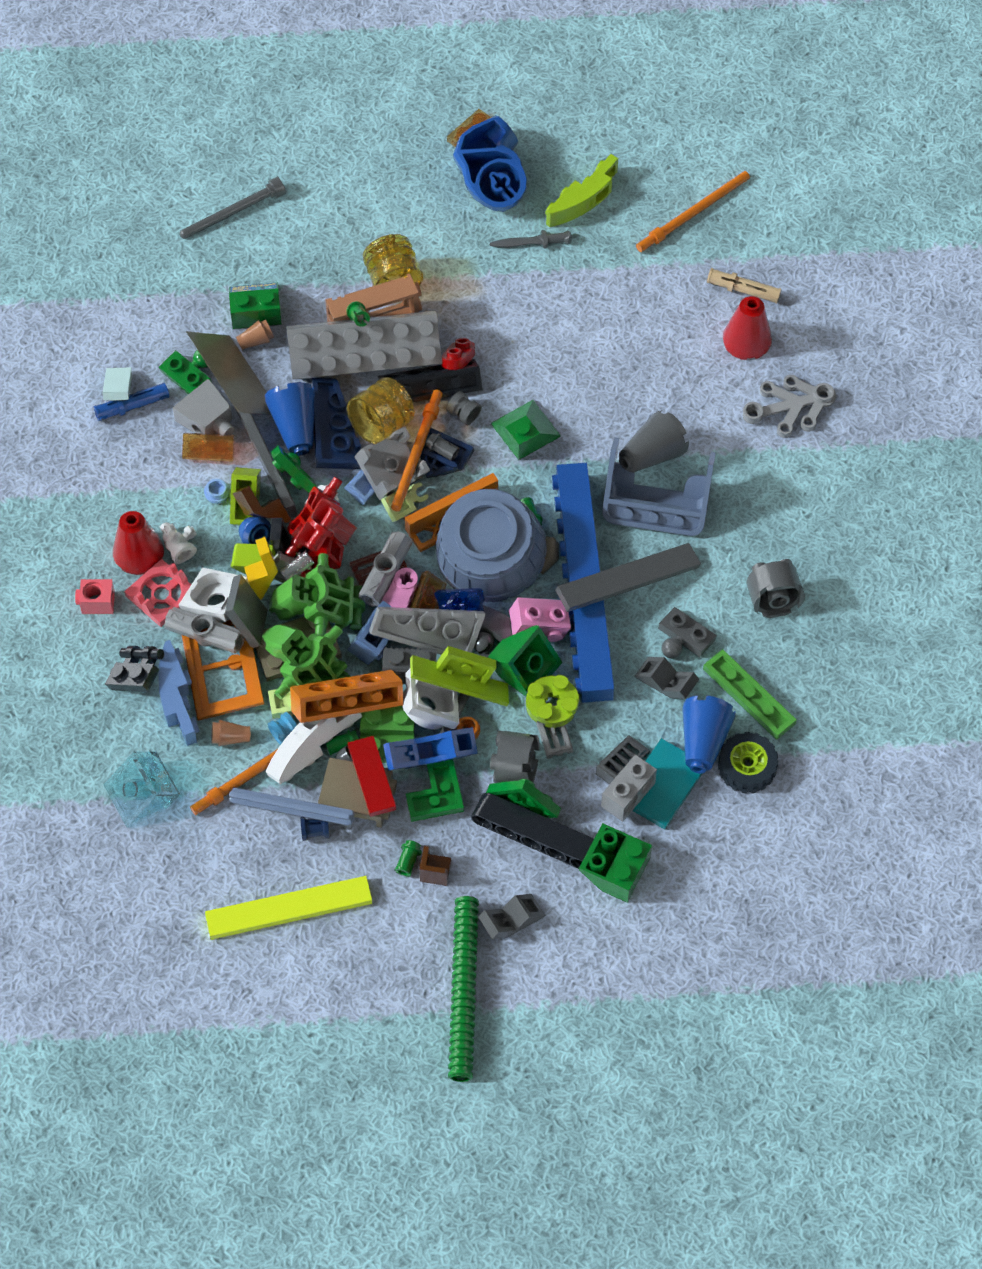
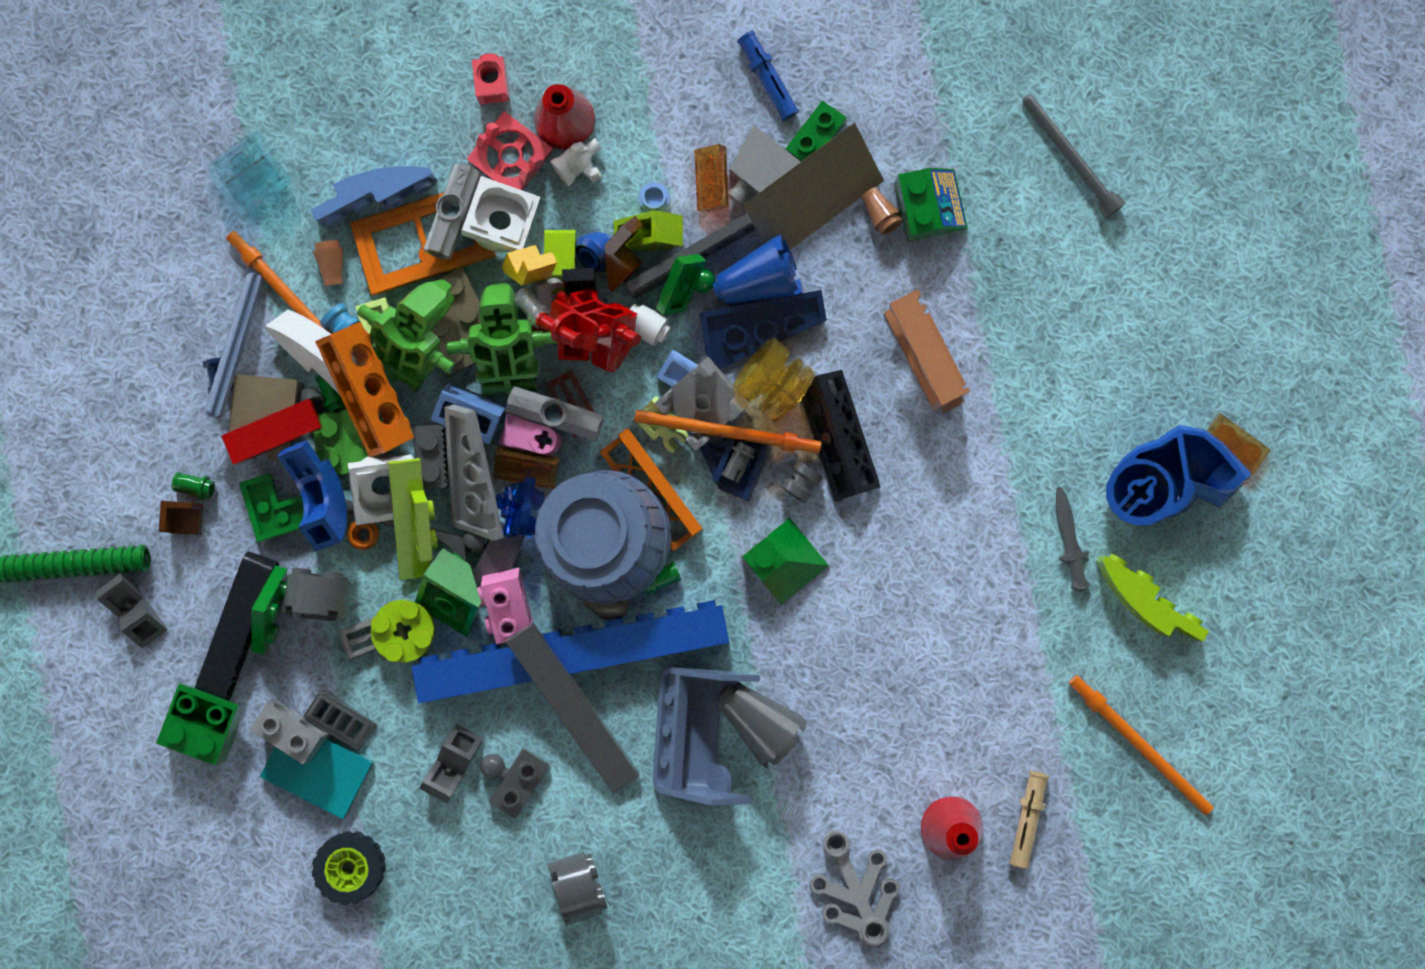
camera: 85 degrees right, 25 degrees up
light aqua tile [102,367,132,401] -> none
black plate [105,646,164,692] -> none
neon yellow tile [205,876,372,940] -> none
dark grey tile [225,574,268,648] -> none
light grey brick [286,311,442,380] -> none
green pin [346,301,370,327] -> none
clear yellow wheel [362,234,423,286] -> none
red plate [442,338,475,370] -> none
blue cone [682,696,736,774] -> none
bright green plate [703,649,797,740] -> none

